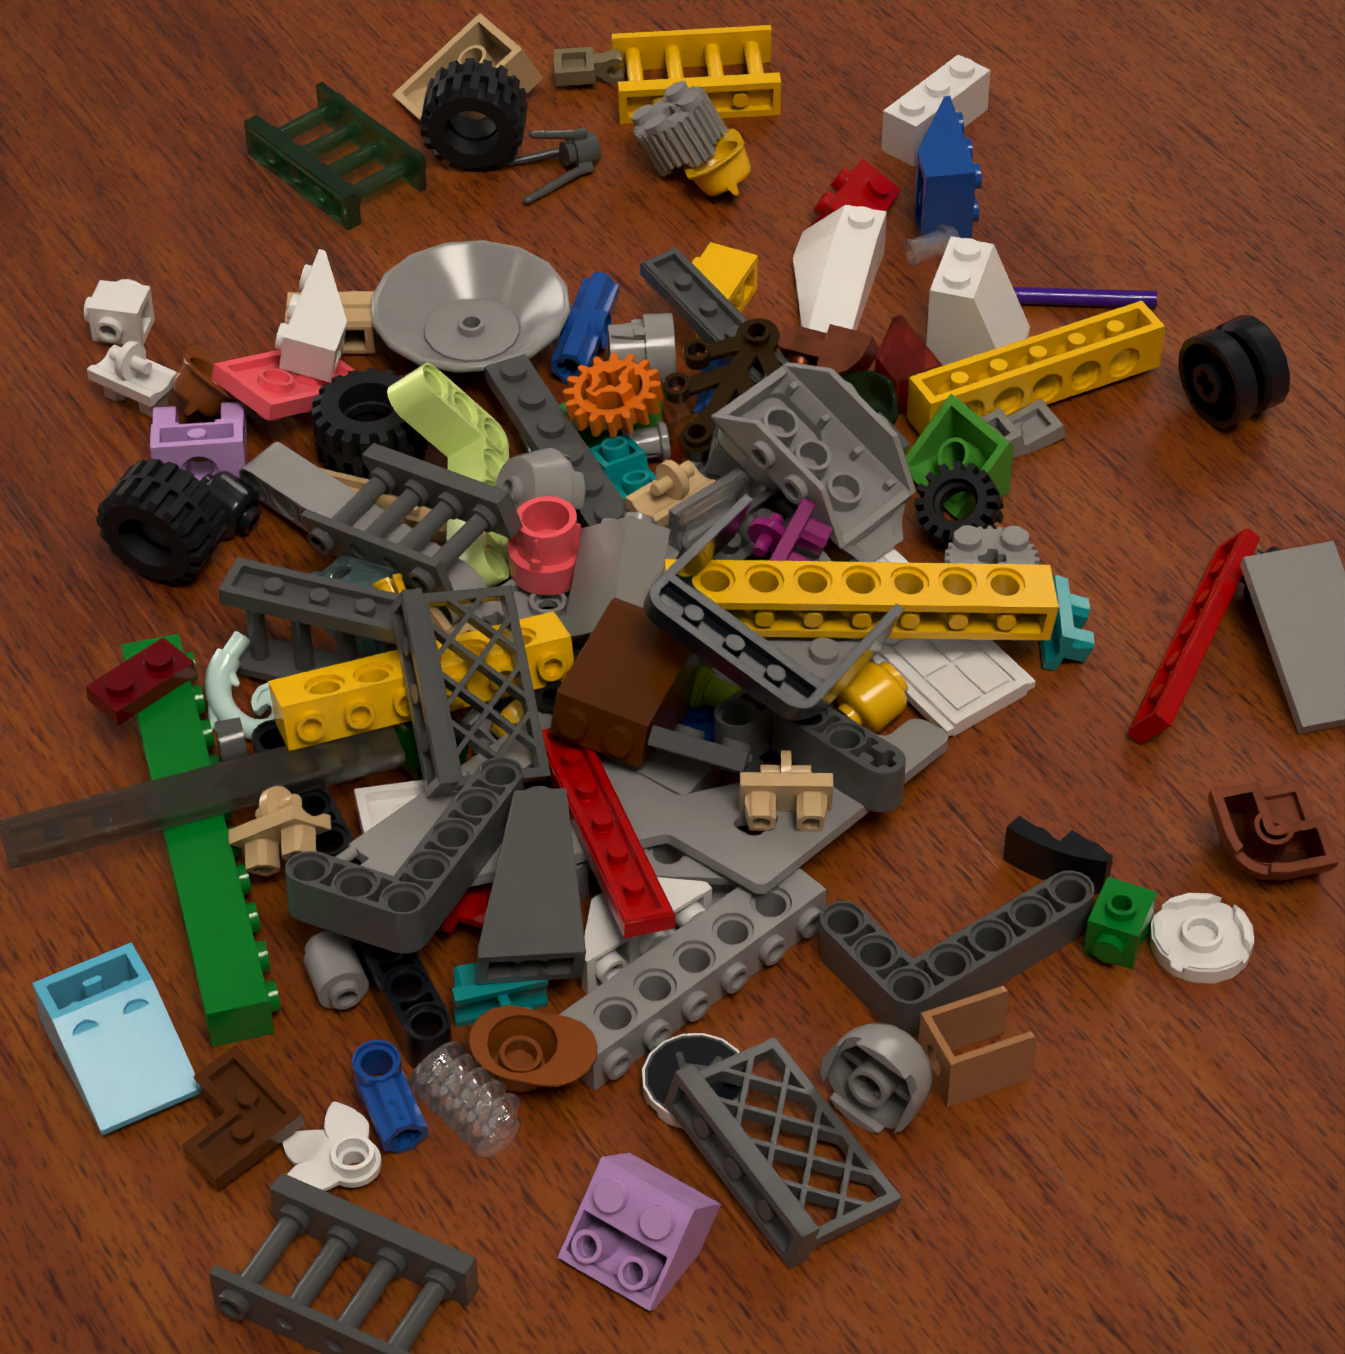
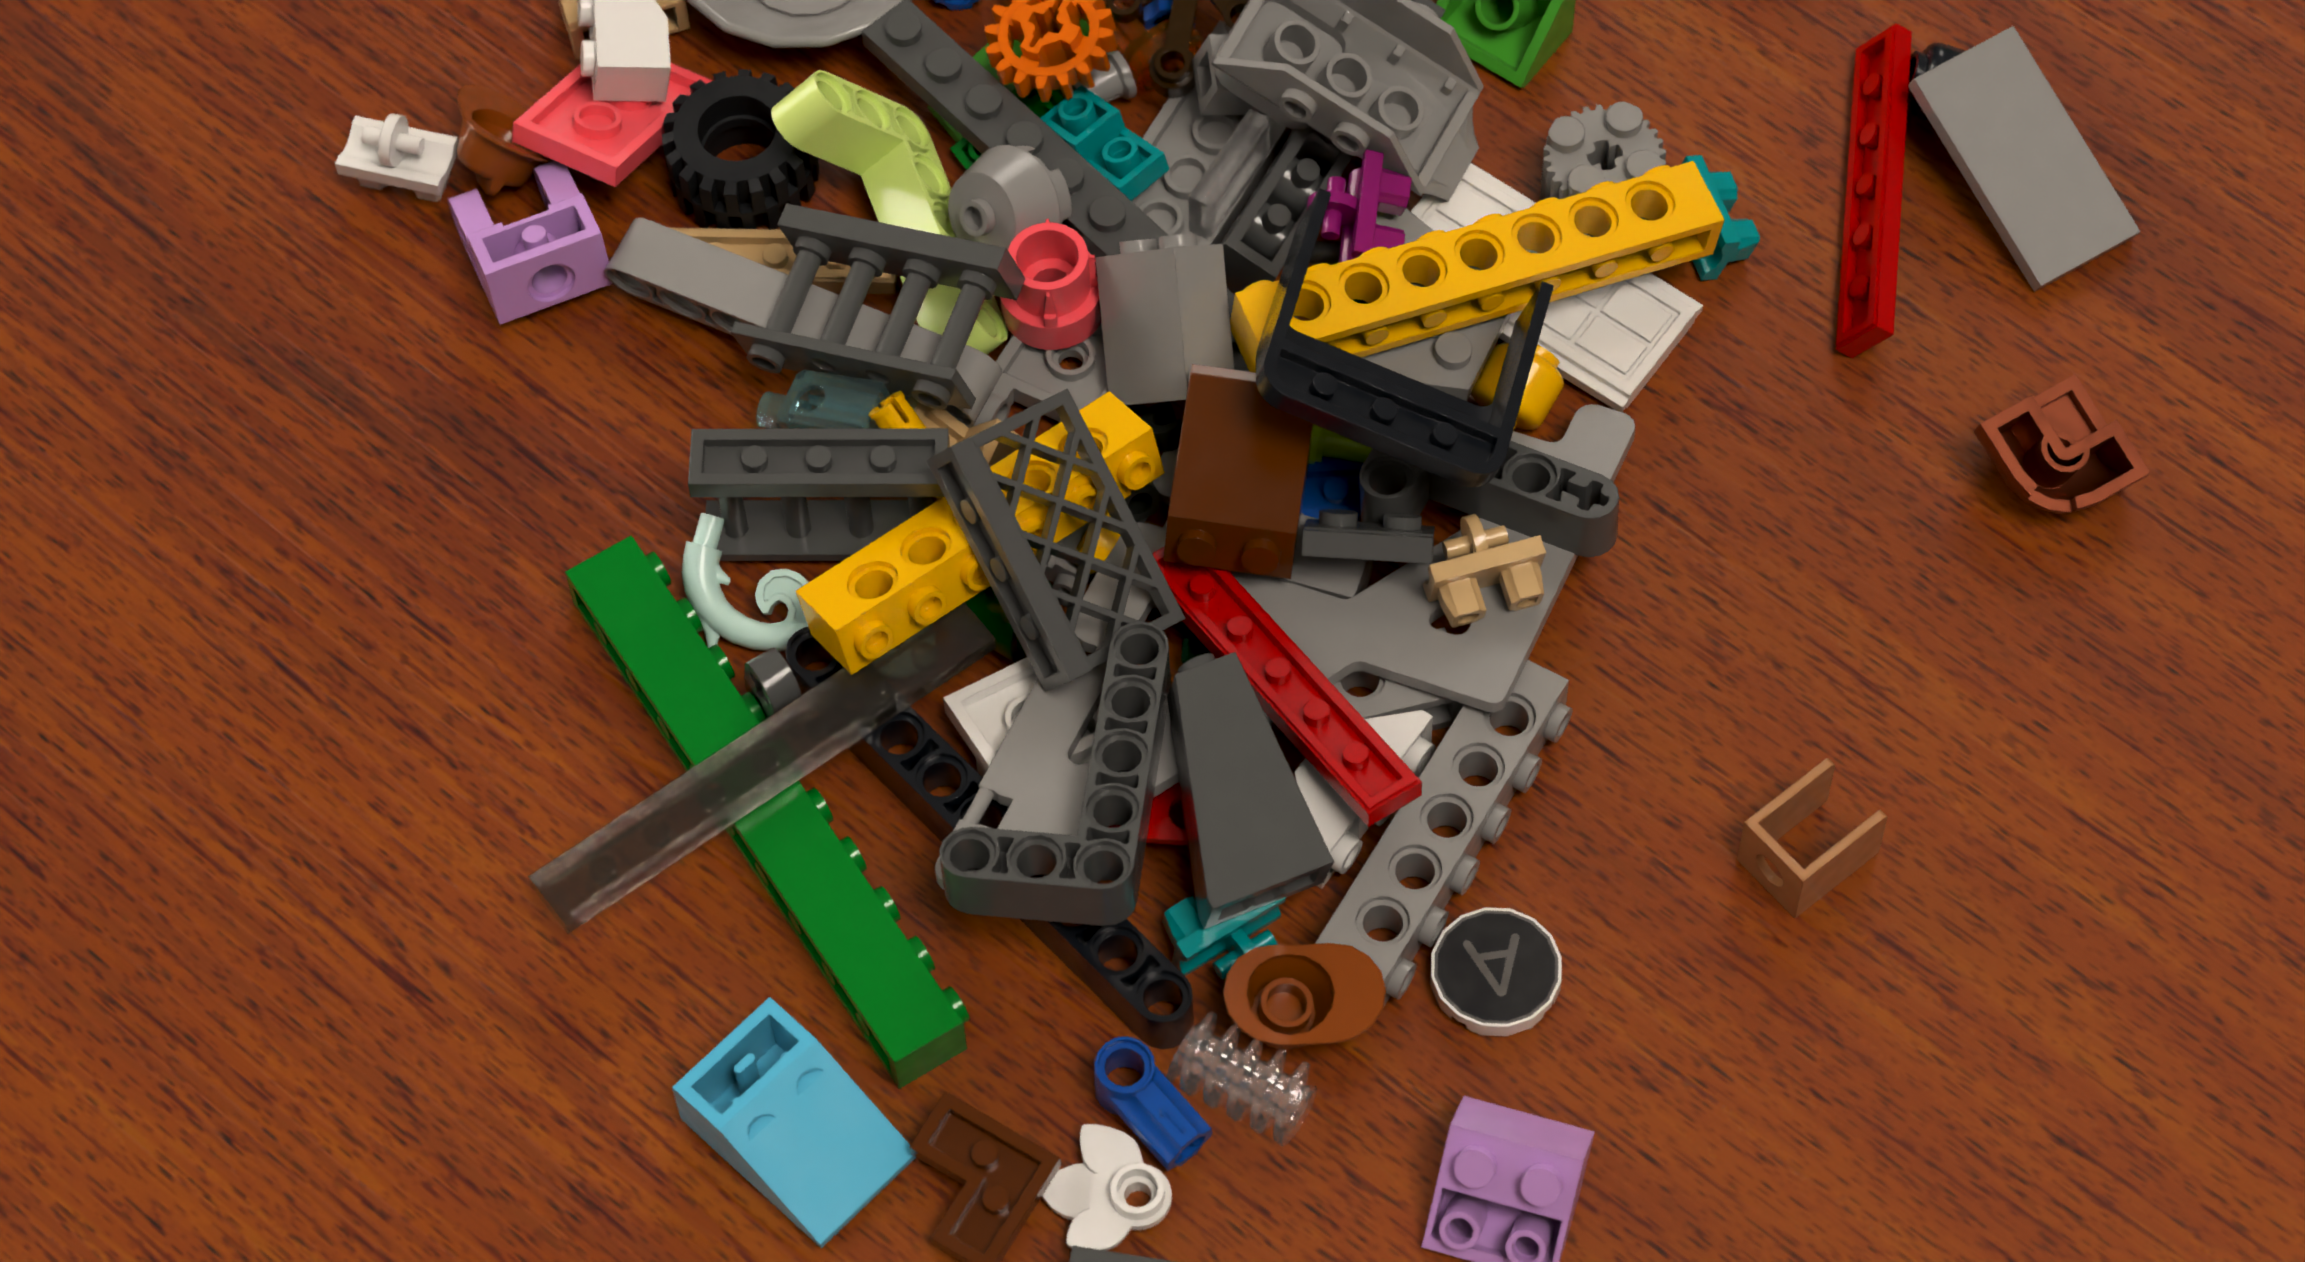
camera: 15 degrees left, 15 degrees up
white brick [84,279,155,345] -> none
dark red plate [85,637,196,726] -> none
black tyre [96,458,228,585] -> none
black head [200,470,262,539] -> none
tan hips [228,786,331,876] -> none
light grey brick [303,931,369,1009] -> none
tan hips [625,460,720,529] -> none
dark grey fence [664,1037,902,1269] -> none
dark grey beam [818,871,1094,1036] -> none
light grey cylinder [820,1022,932,1134] -> none
black tyre [914,461,1004,548] -> none
black slope [1003,815,1113,894] -> none
green brick [1083,877,1157,970] -> none
white tile [1149,893,1254,984] -> none

